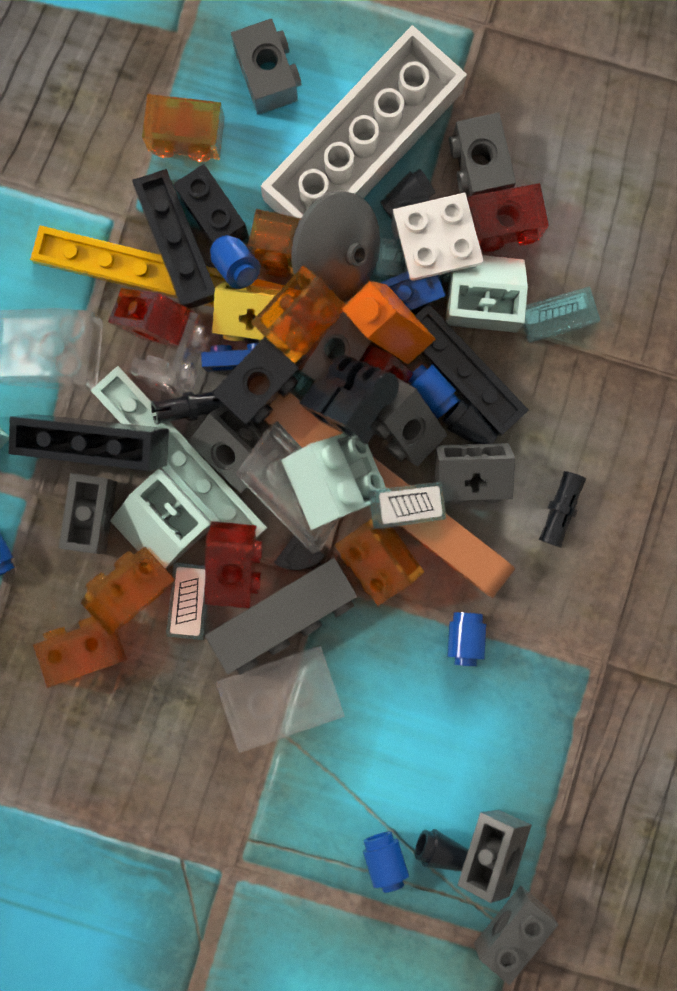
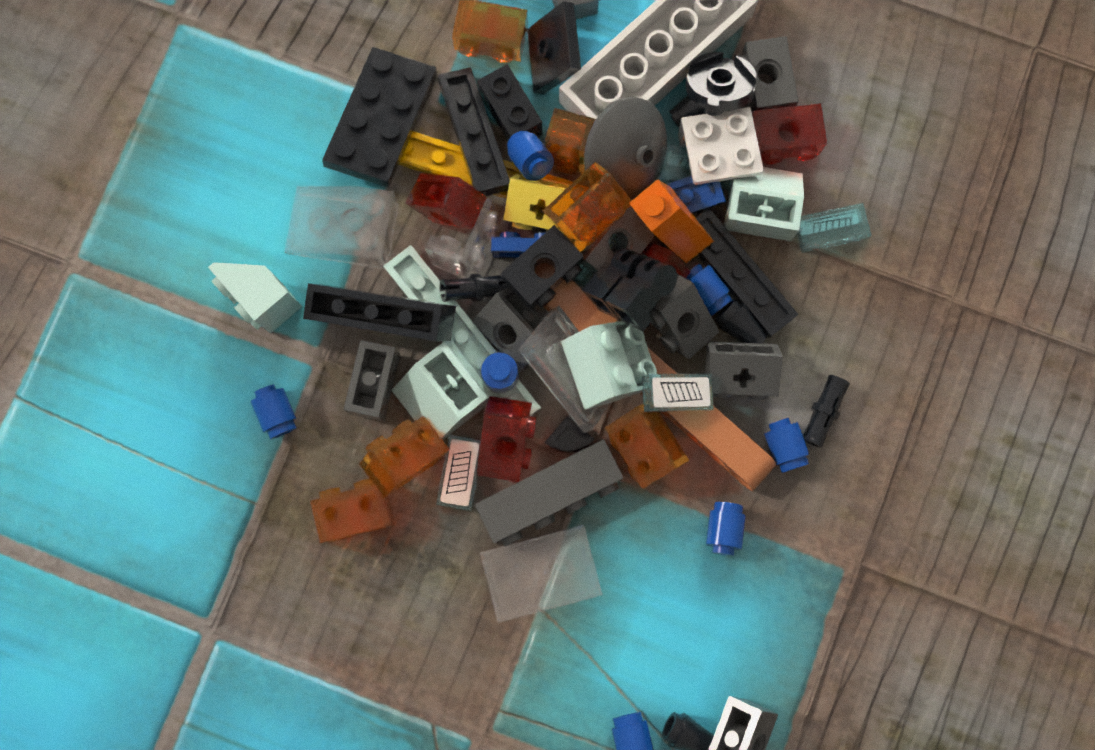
camera: 10 degrees right, 5 degrees down
none -> black plate [322,47,437,188]
none -> blue brick [481,353,519,393]
none -> black plate [527,1,581,95]
none -> black plate [686,52,756,116]
none -> blue brick [764,418,809,473]

